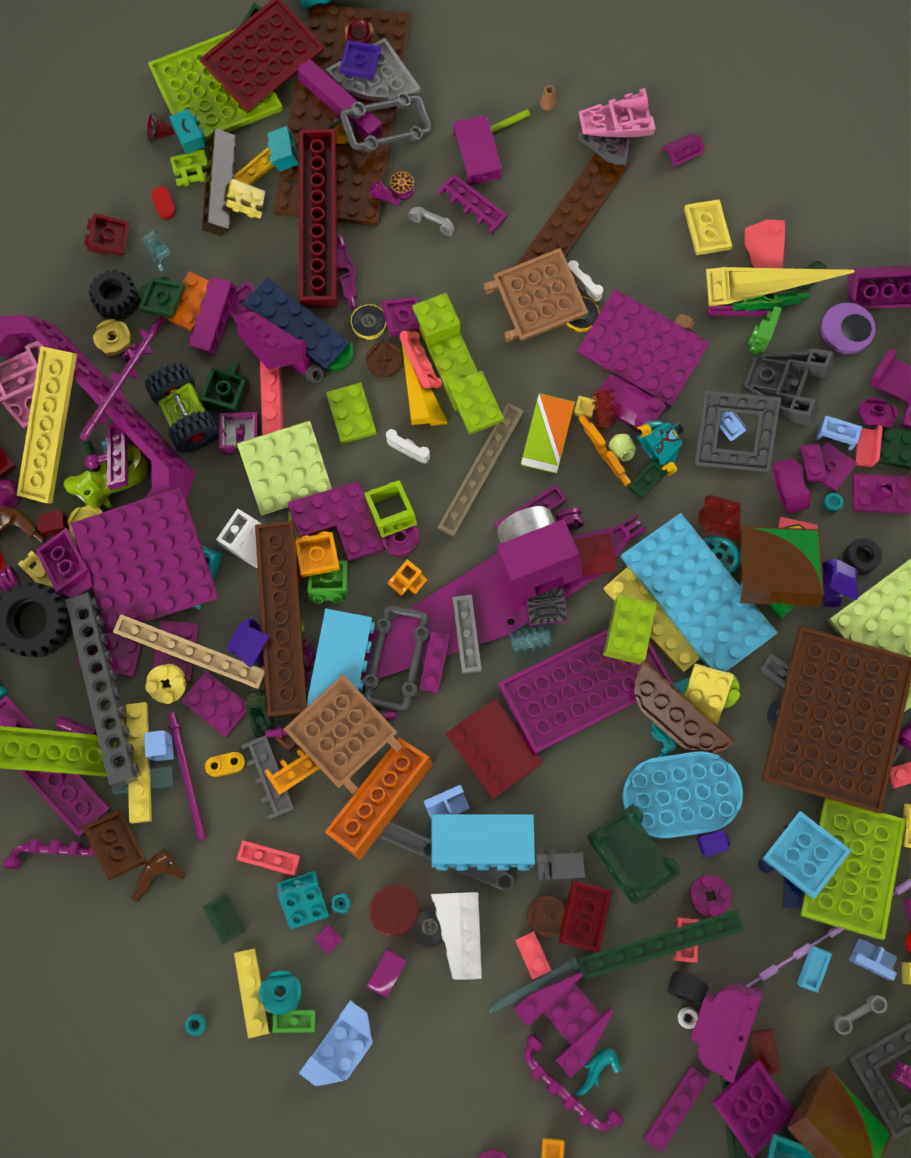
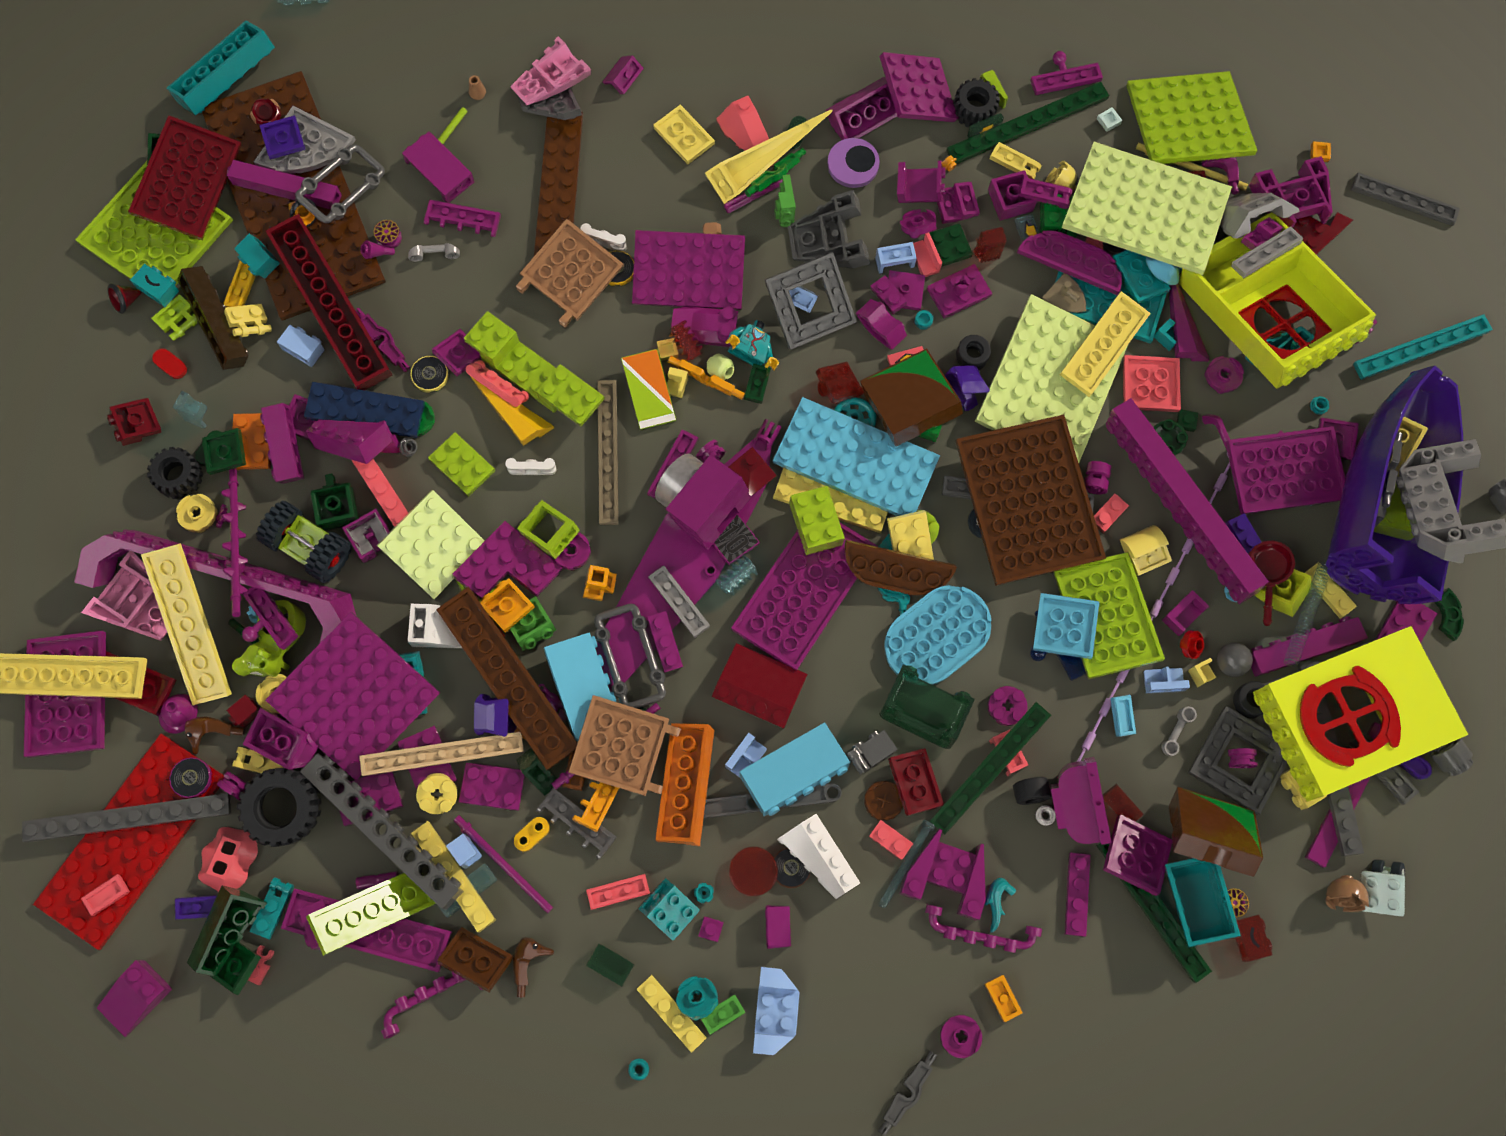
camera: 35 degrees left, 0 degrees up
reddish brown tile [366,342,403,378] -> none
dark purple brick [696,830,730,858] -> none
none -> light blue brick [277,325,325,367]
none -> light yellow panel [667,367,688,398]

